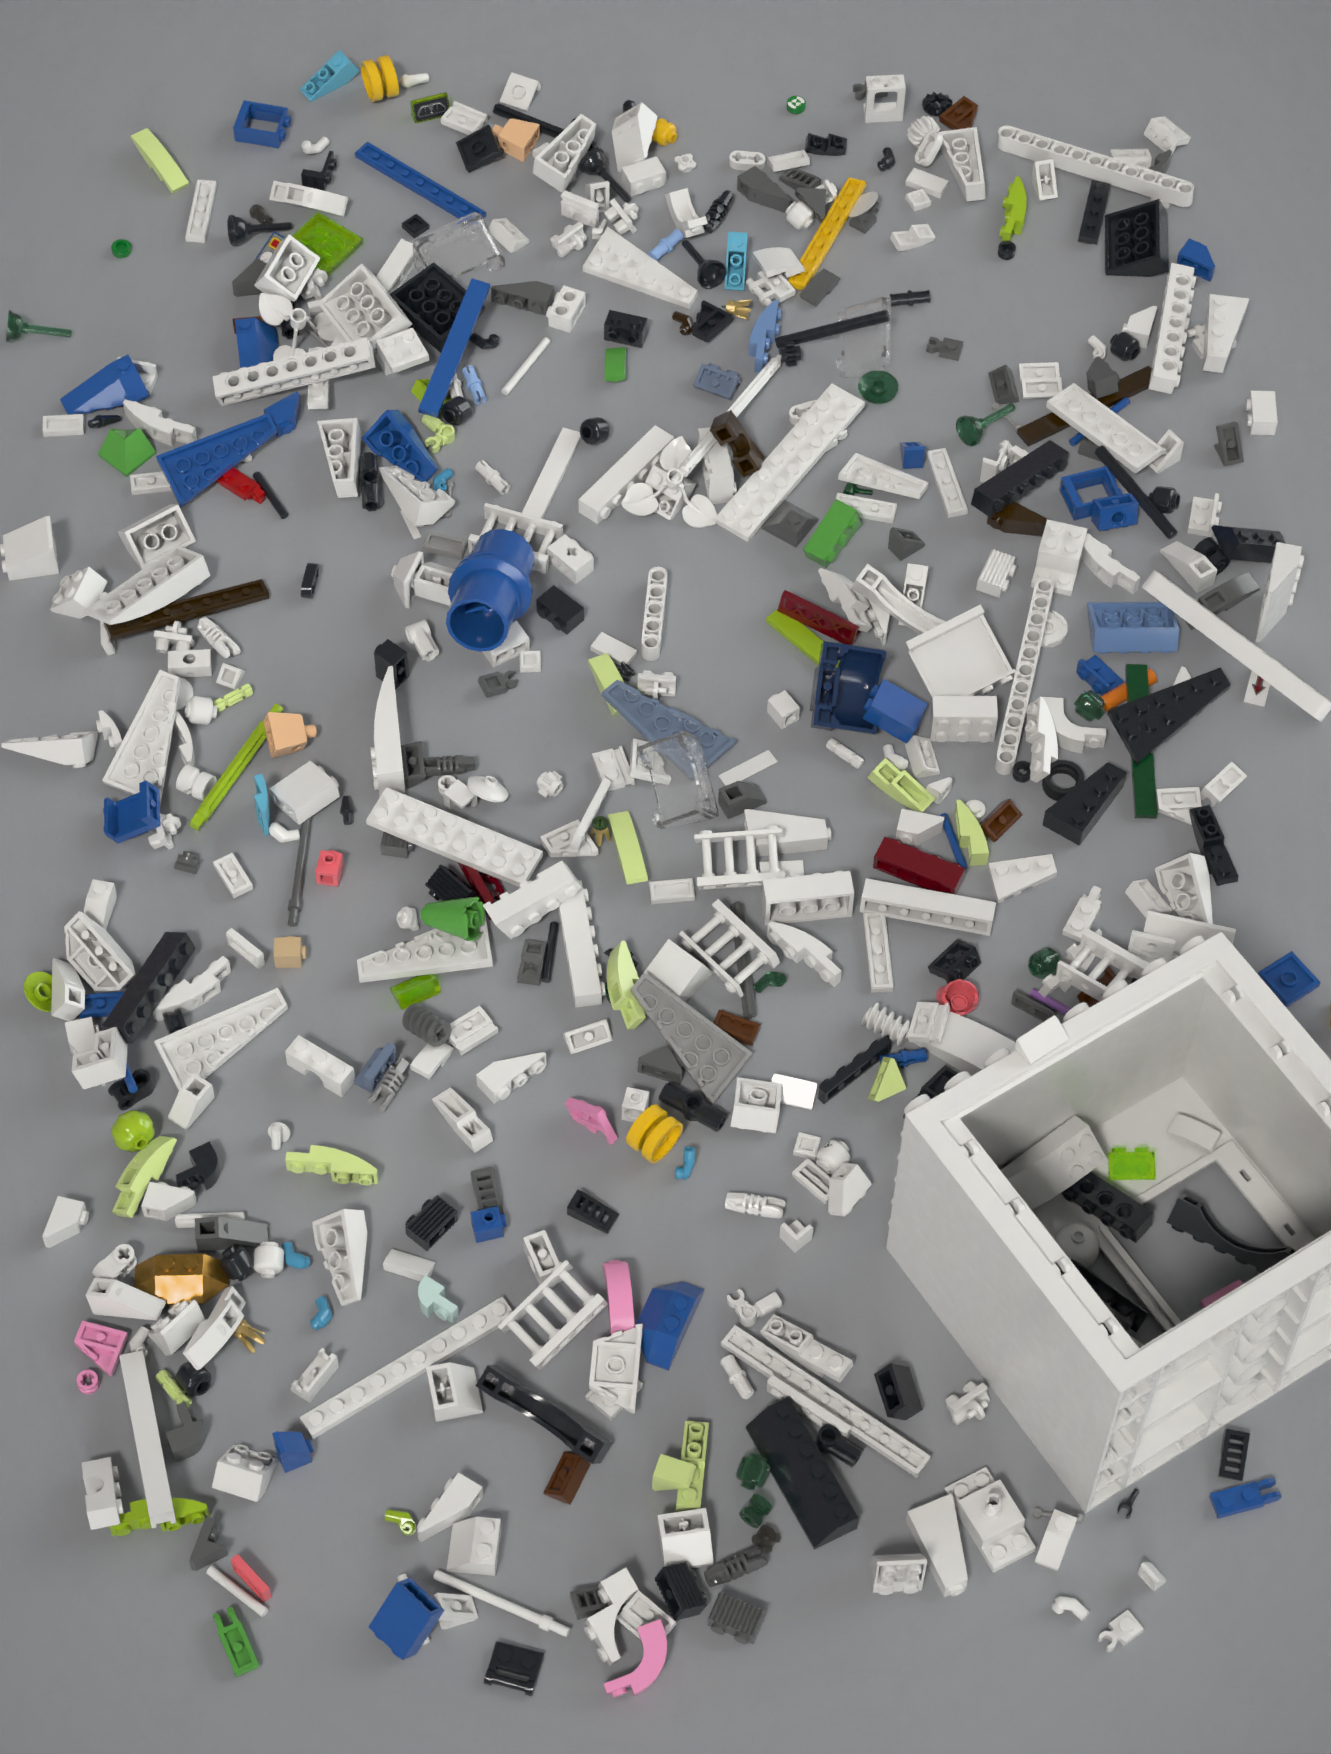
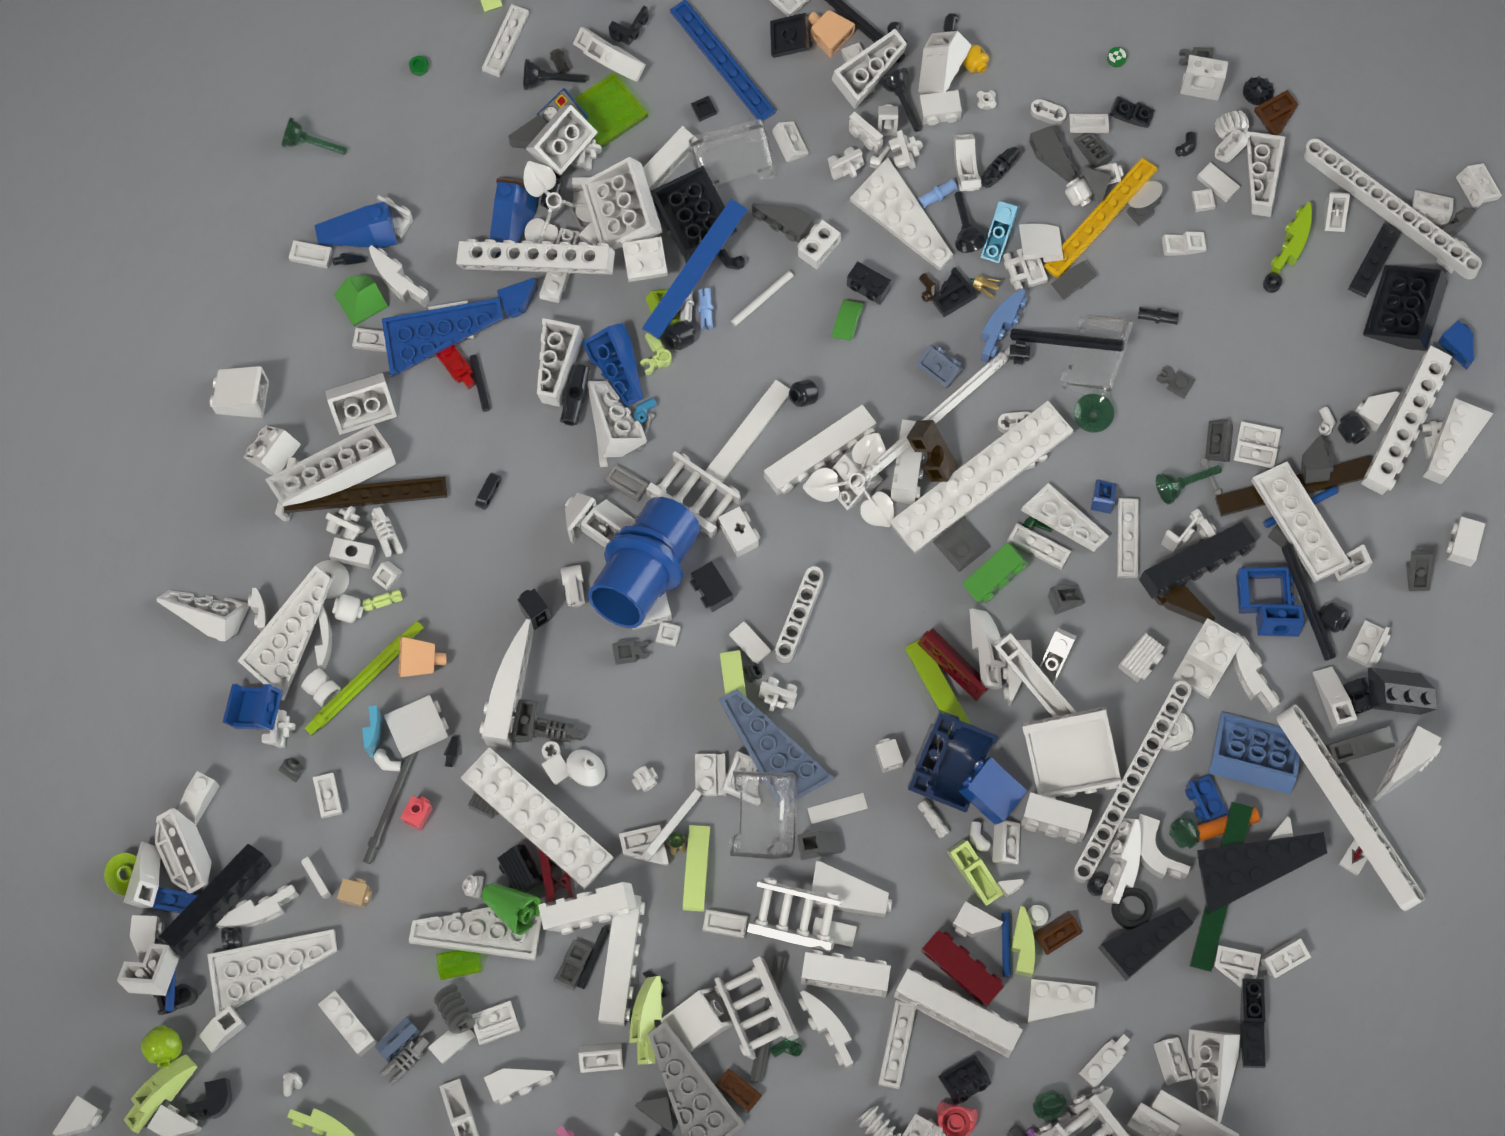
camera: 20 degrees right, 15 degrees up
white pin [475,460,511,495] -> none

